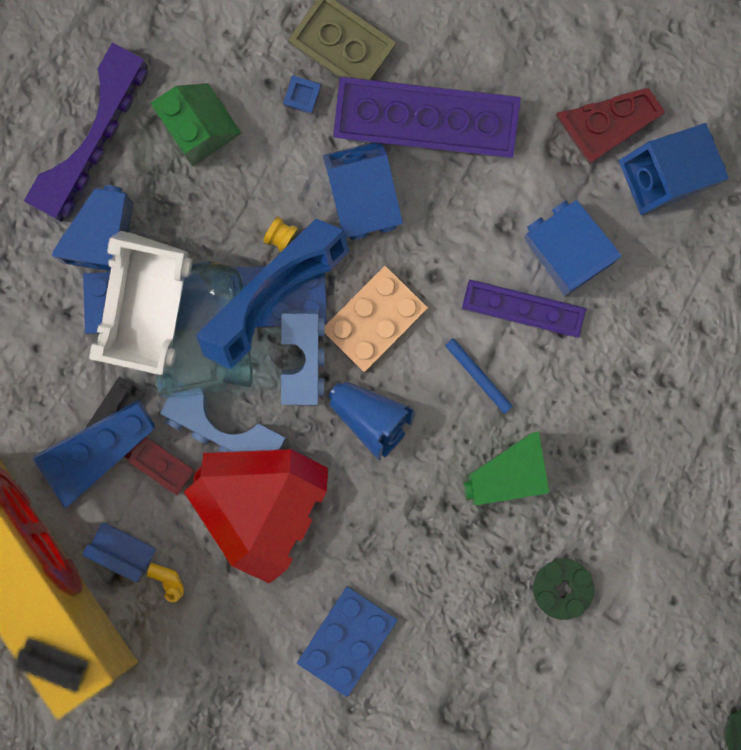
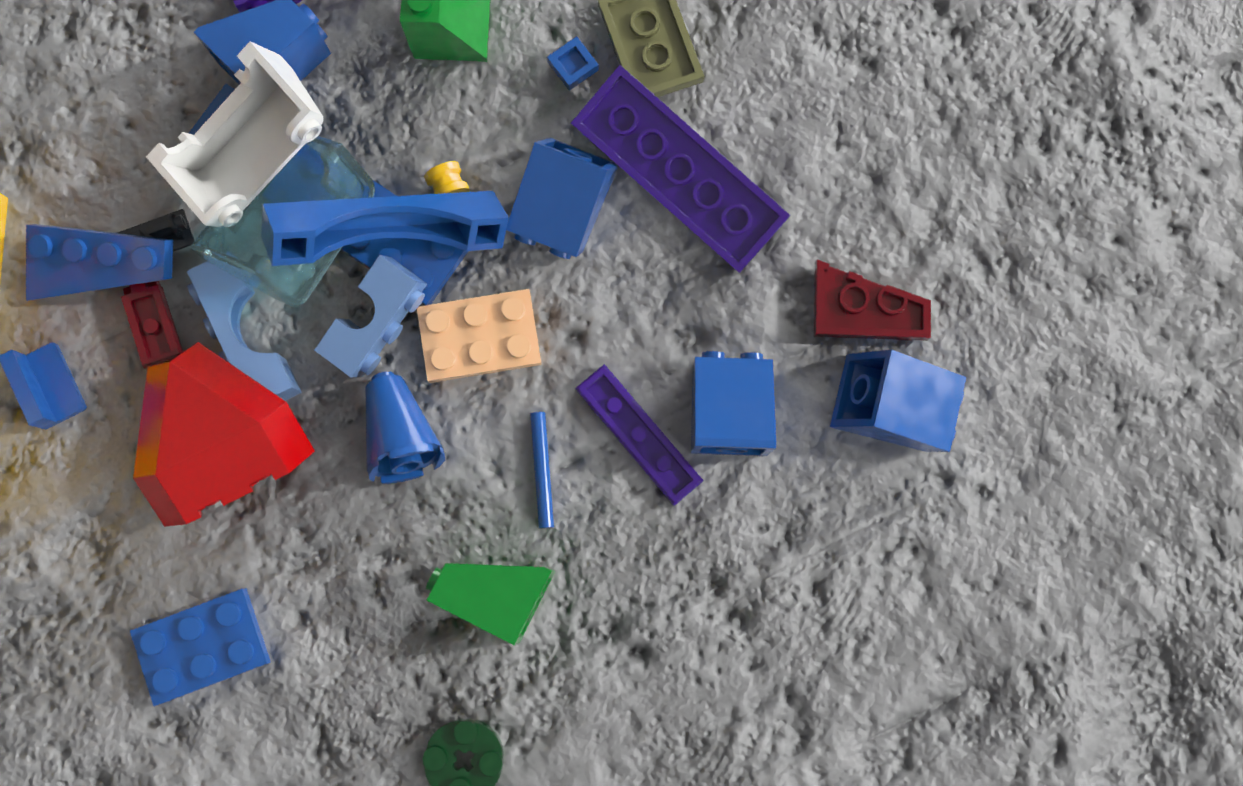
camera: 30 degrees right, 5 degrees down
yellow arm [146,562,184,603] -> none

